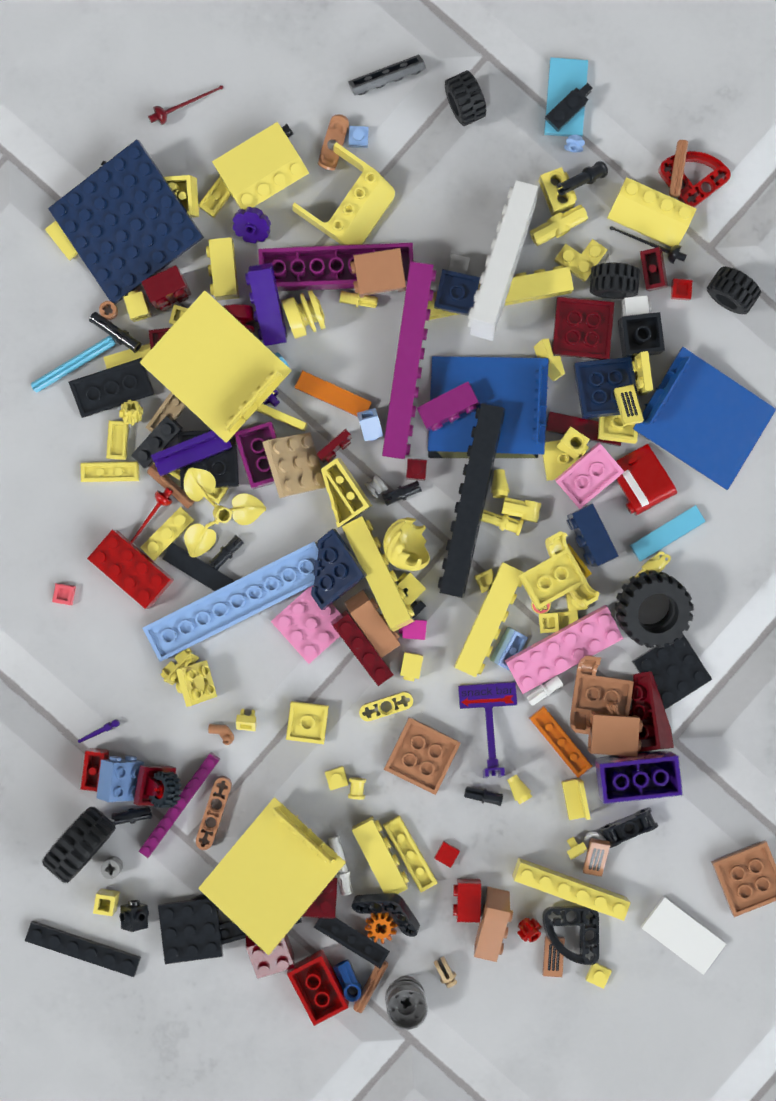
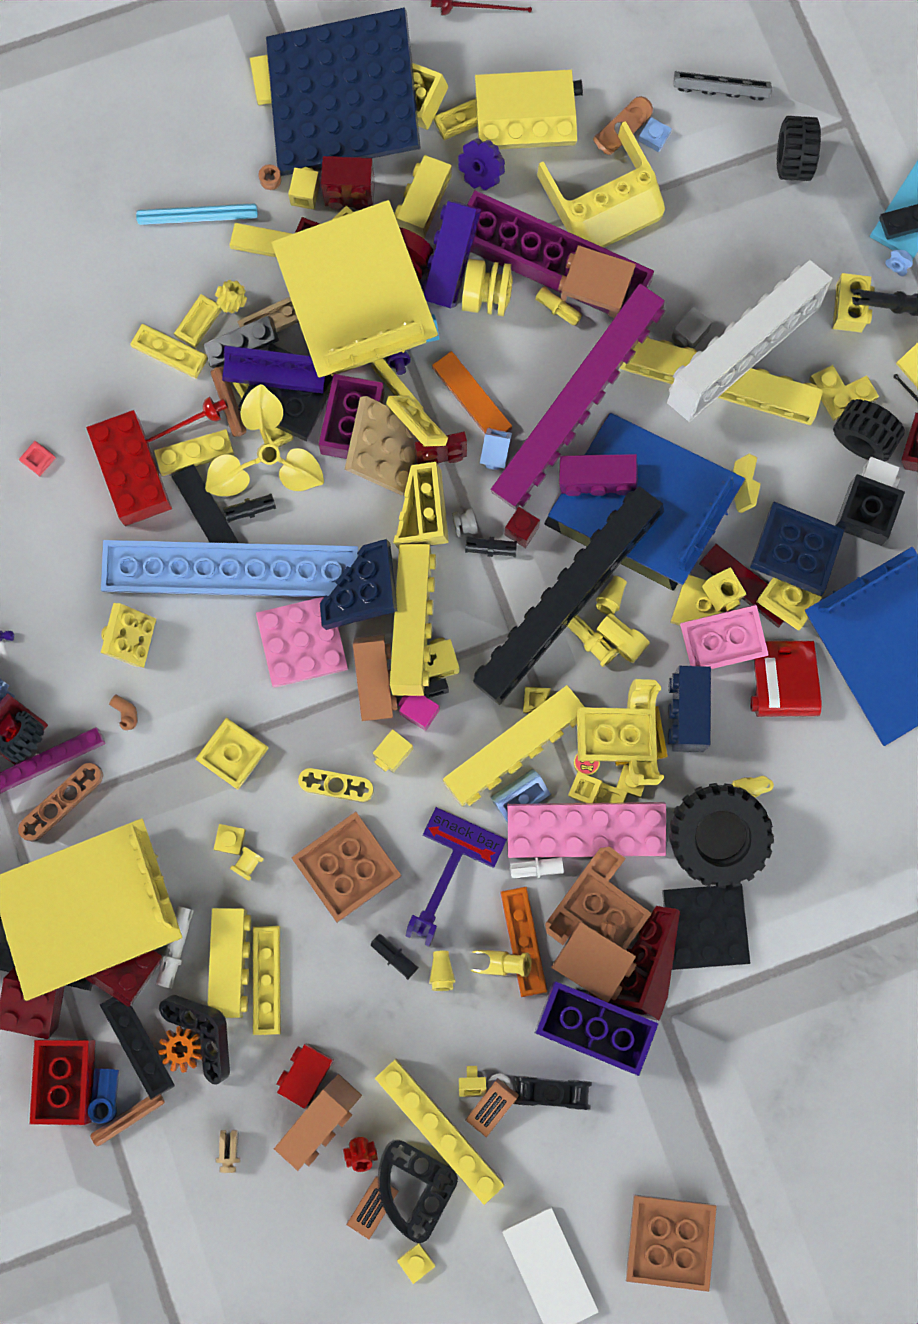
camera: 25 degrees right, 10 degrees down
black tile [68,358,155,418] -> none
black pin [89,312,142,353] -> none
light yellow hinge [160,648,199,685] -> none
light yellow tile [236,709,257,732] -> none
dark red brick [331,611,394,686] -> none
light yellow piece [383,517,430,571] -> none
flat silver wheel [385,977,428,1030] -> none
dark blue plate [434,269,480,316] -> none
red tile [434,841,460,868] -> none
light yellow piece [529,204,588,246] -> none
dark red plate [552,297,615,360] -> none
light yellow panel [561,778,590,820] -> none
light yellow tile [614,385,644,426] -> none
medium azure tile [630,505,706,562] -> none
light yellow plate [632,351,653,396] -> none
none -> light yellow tile [386,396,448,446]
none -> light yellow piece [470,950,531,977]

